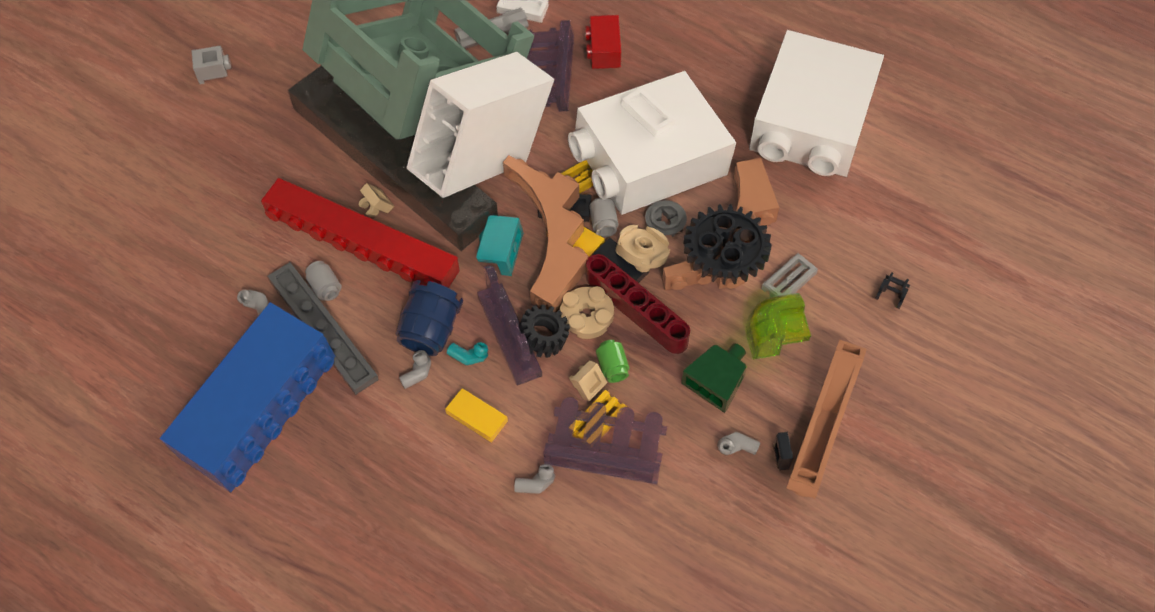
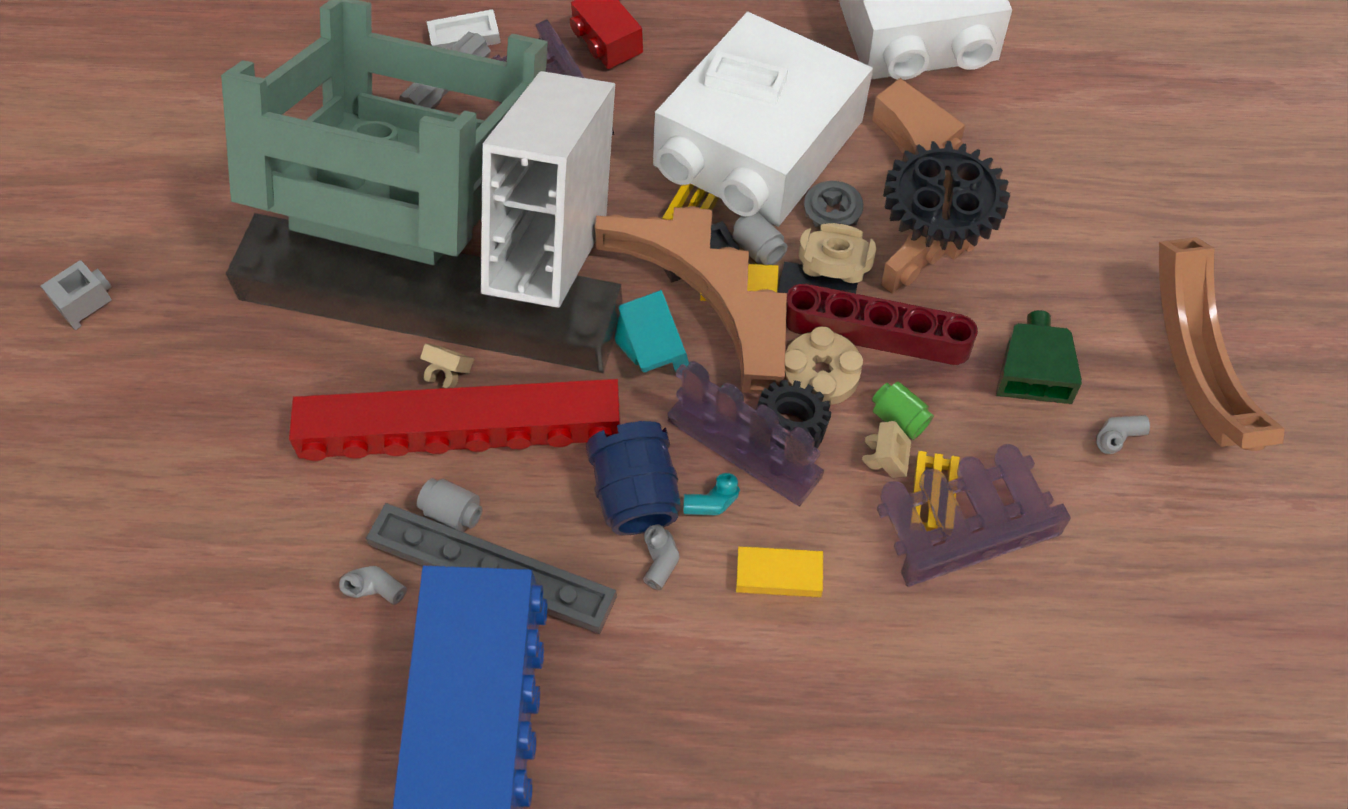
camera: 30 degrees left, 0 degrees up
light grey arm [515,464,555,494] -> none
clear neon green brick [746,293,811,359] -> none
light grey tile [761,253,818,305] -> none
black tile [773,432,793,471] -> none
black piece [875,272,910,309] -> none

